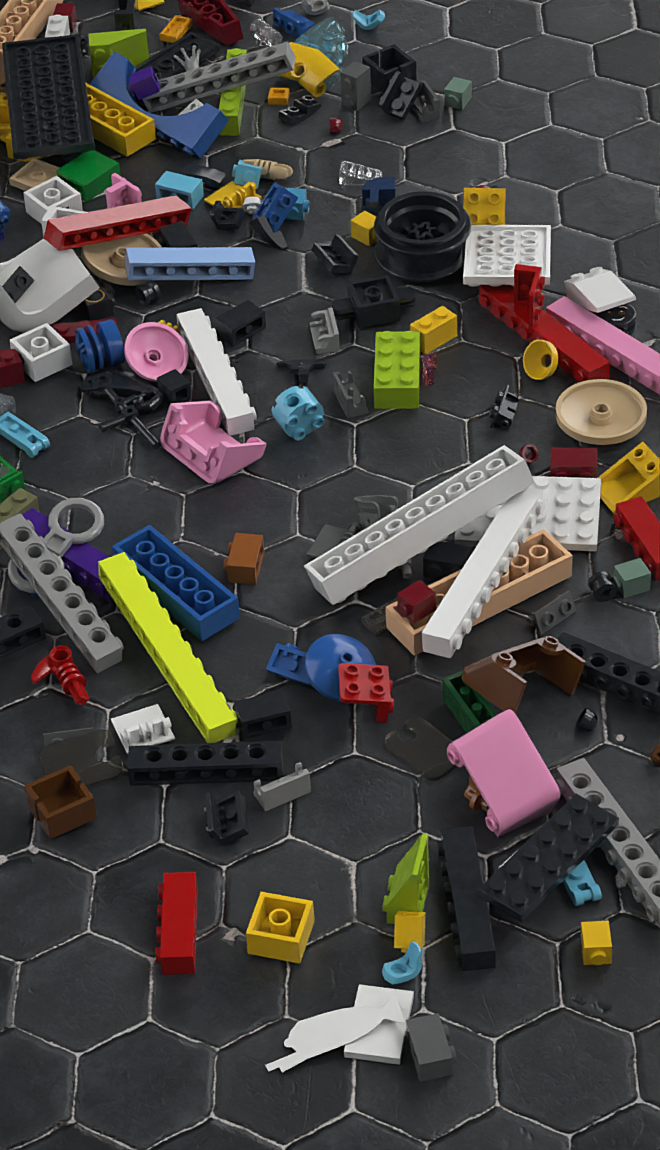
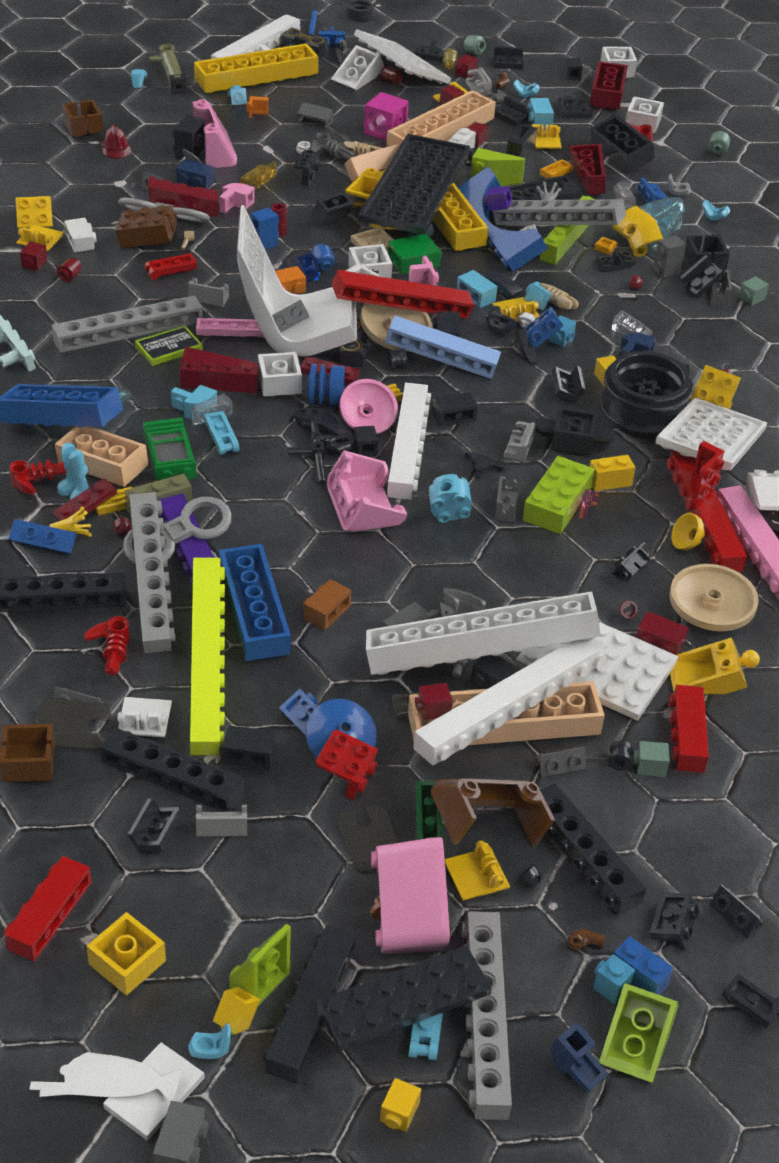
camera: 20 degrees right, 0 degrees up
none -> yellow hinge [444,841,510,901]

